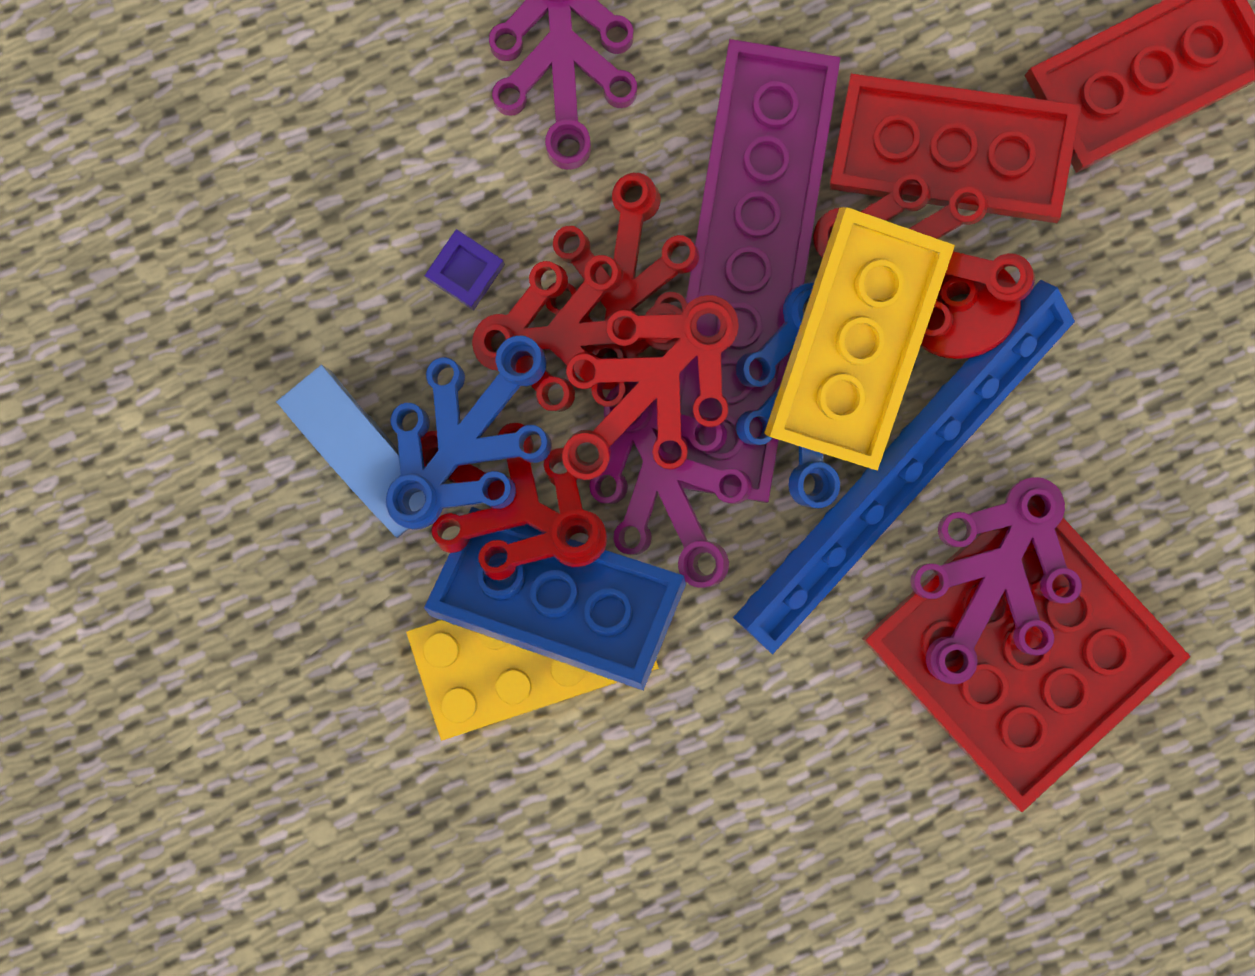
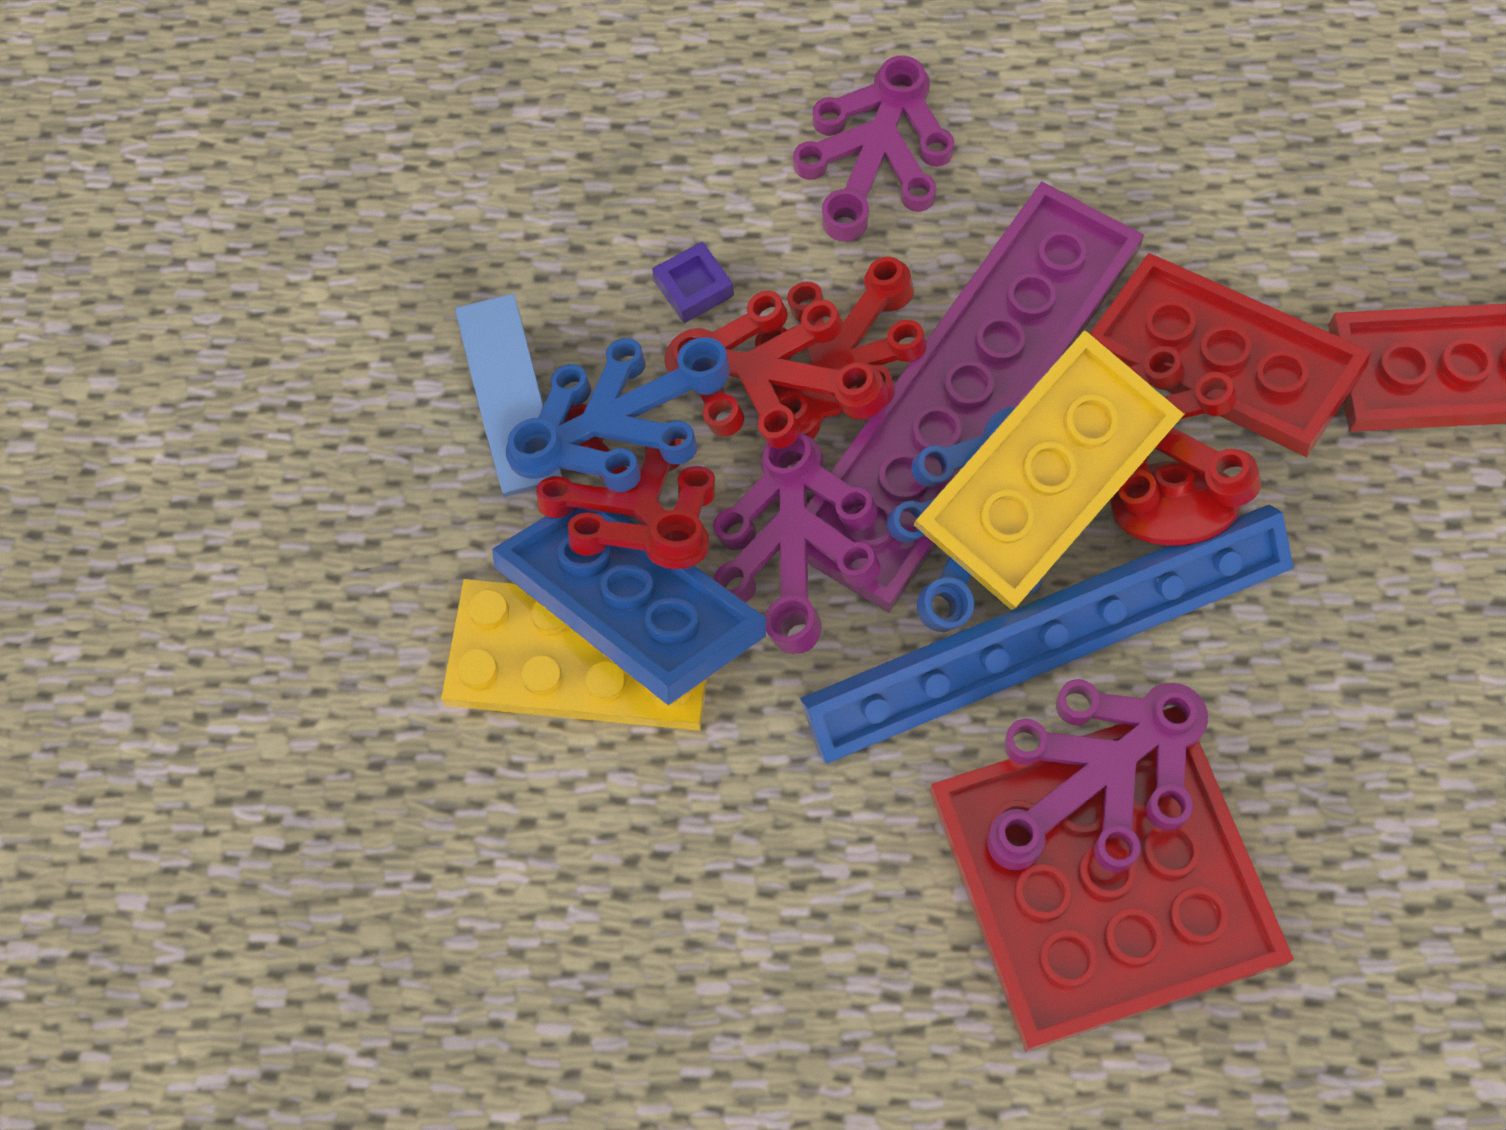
camera: 30 degrees right, 20 degrees down
red plant [562,295,739,480] -> none

